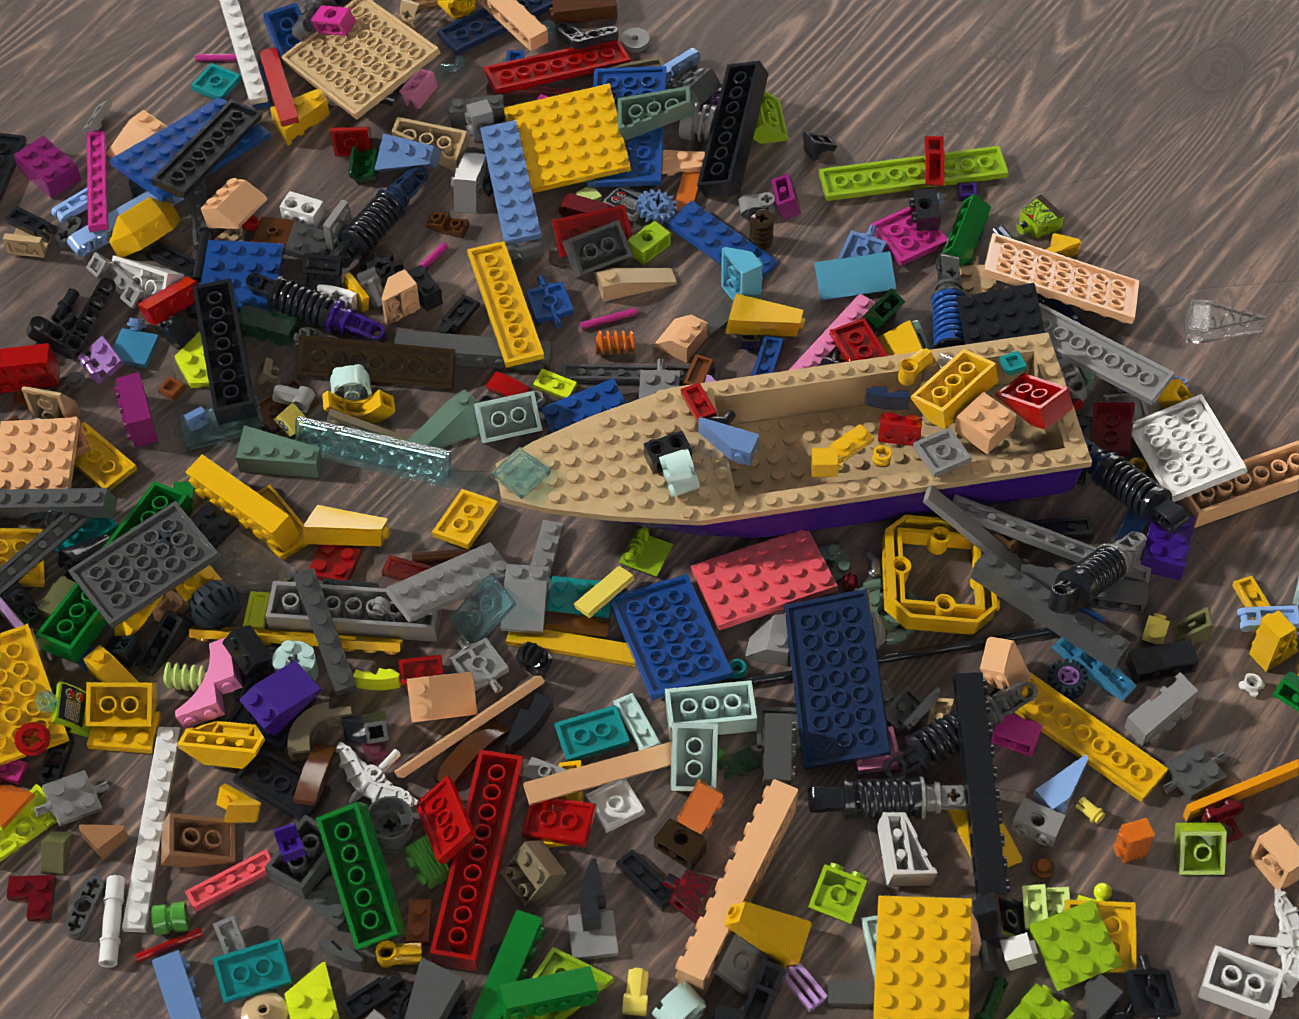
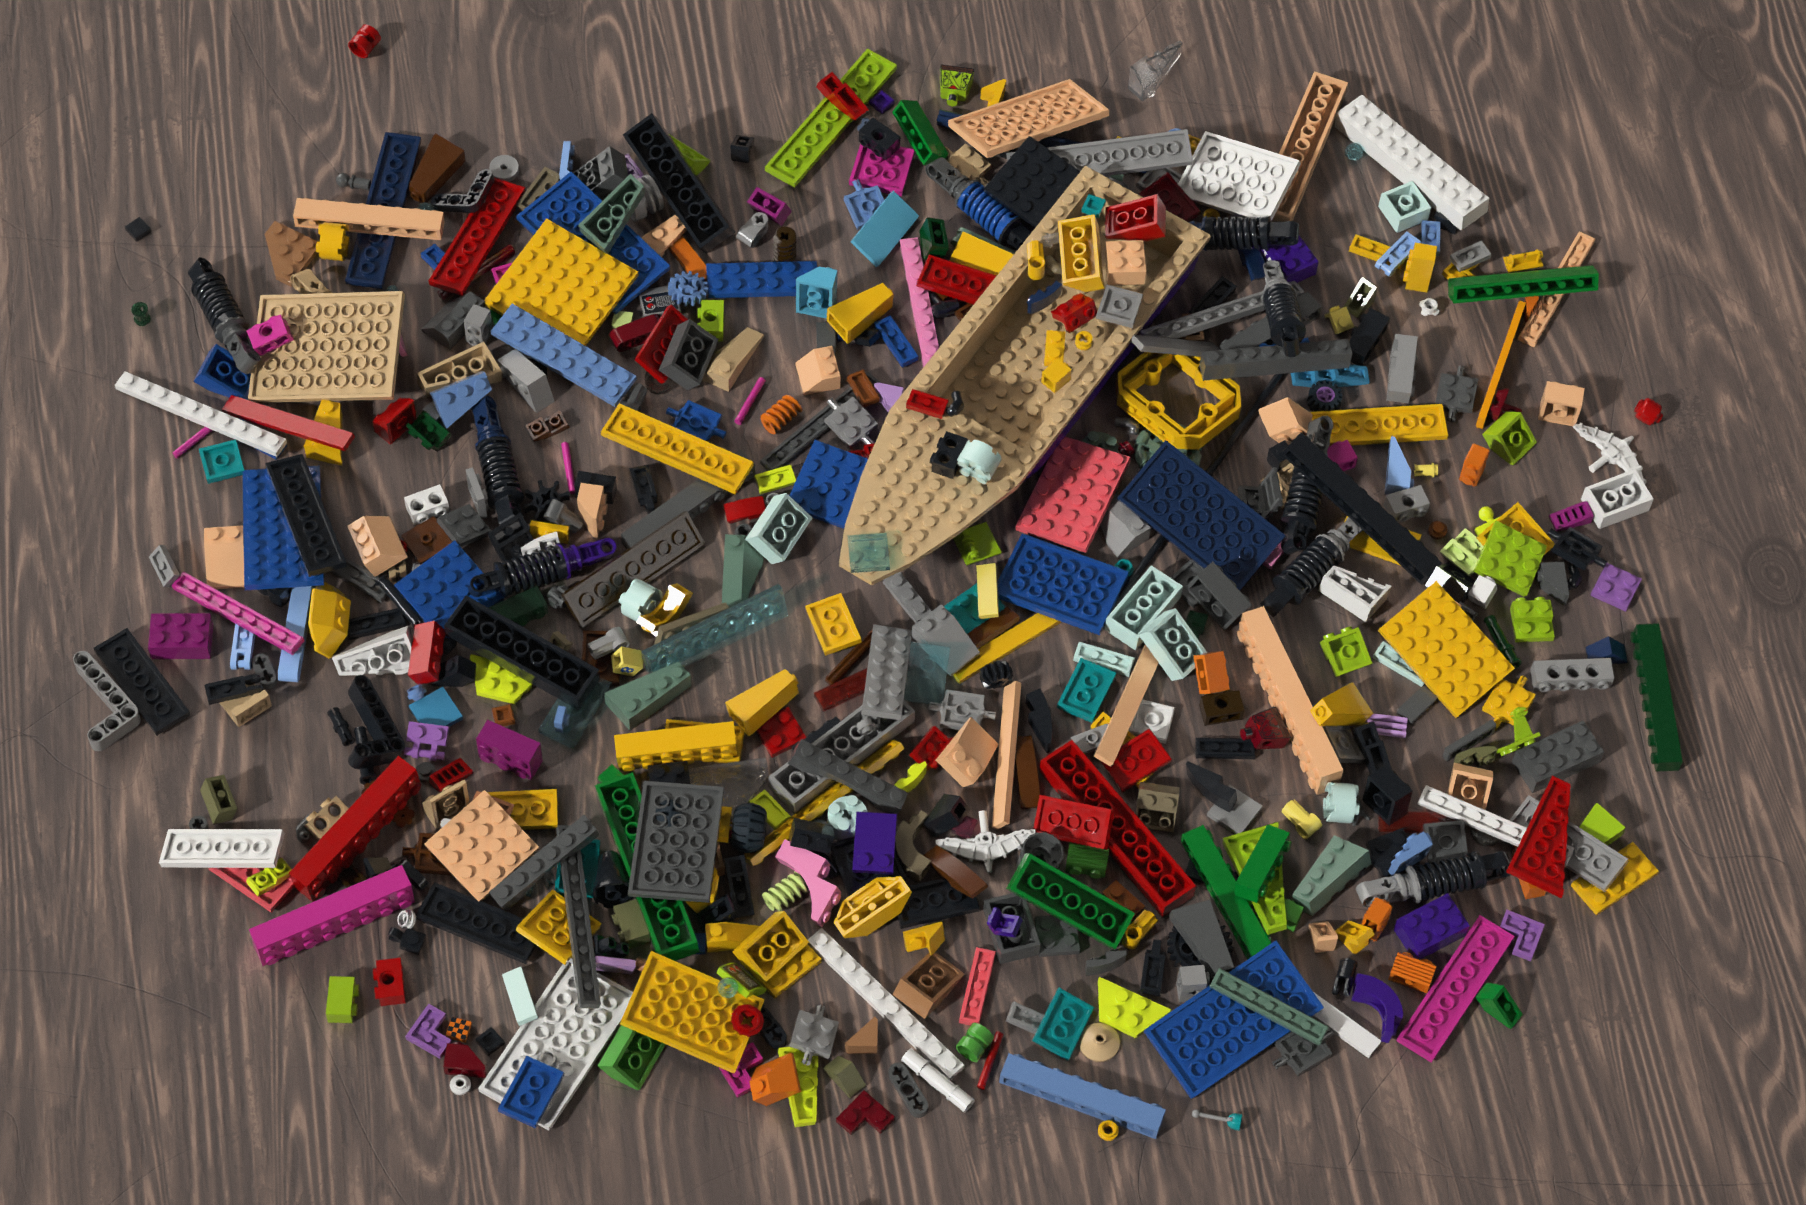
camera: 50 degrees left, 5 degrees up
light grey slope [86,252,143,309] -> none
medium blue slope [698,417,759,466] -> none
none -> red slope [429,757,473,793]
none -> magenta slope [1549,501,1593,532]

